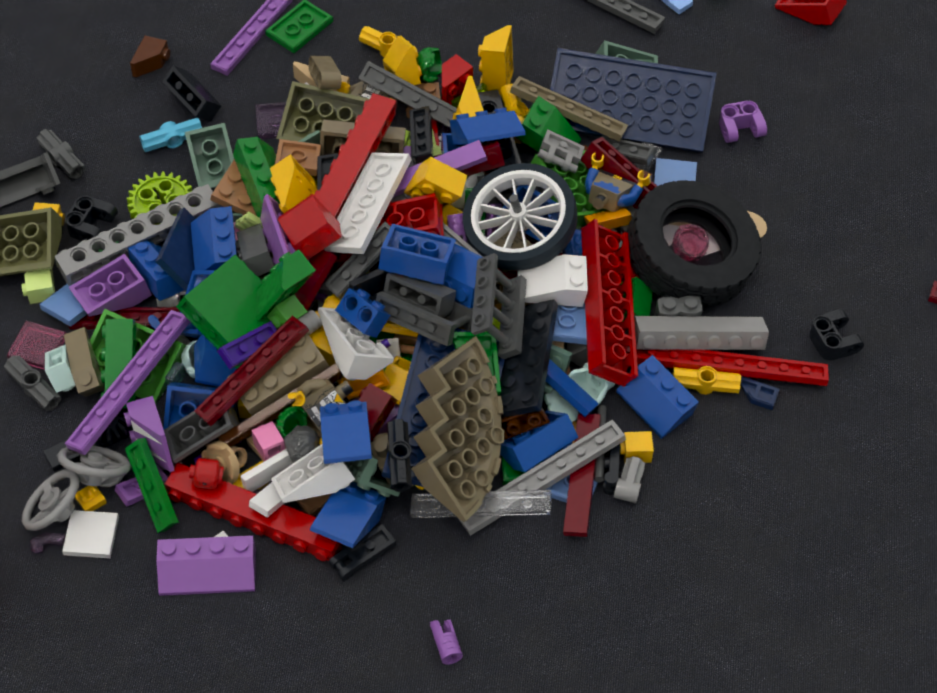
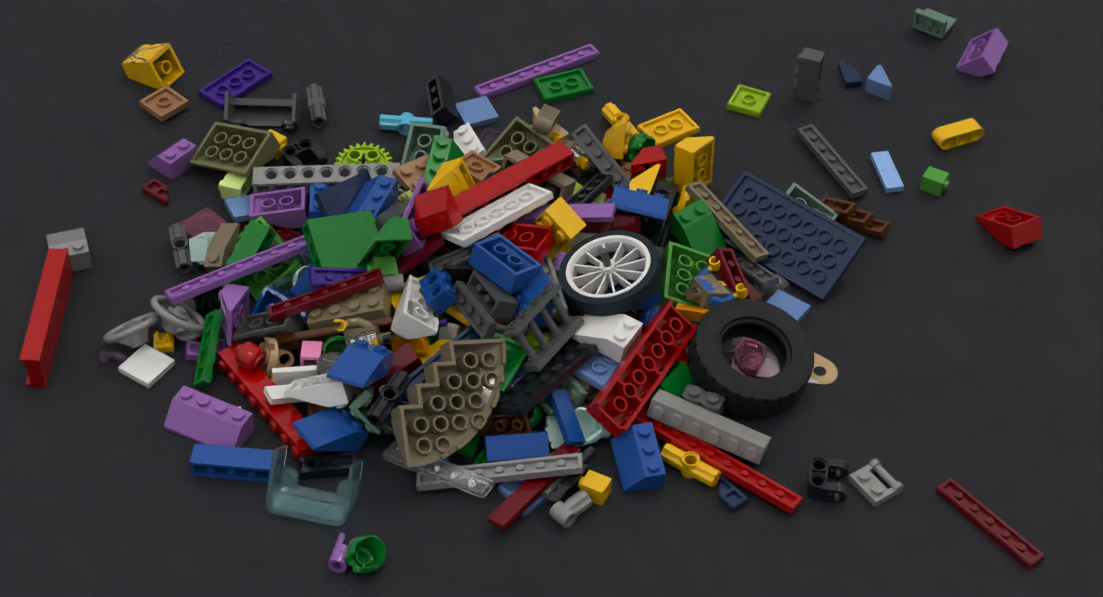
camera: 30 degrees right, 10 degrees down
reddish brown slope [130,36,170,77] -> none
light grey plate [537,129,585,173] -> none
medium lavender piece [719,101,767,143] -> none
none -> blue brick [189,444,278,483]
none -> clear light blue windscreen [265,445,363,526]
none -> green hair [345,535,386,574]
none -> white wing [454,123,488,156]
none -> medium blue tile [455,96,499,128]
none -> yellow tile [636,108,700,147]
none -> reddish brown slope [821,196,891,238]
none -> light grey plate [848,458,904,507]

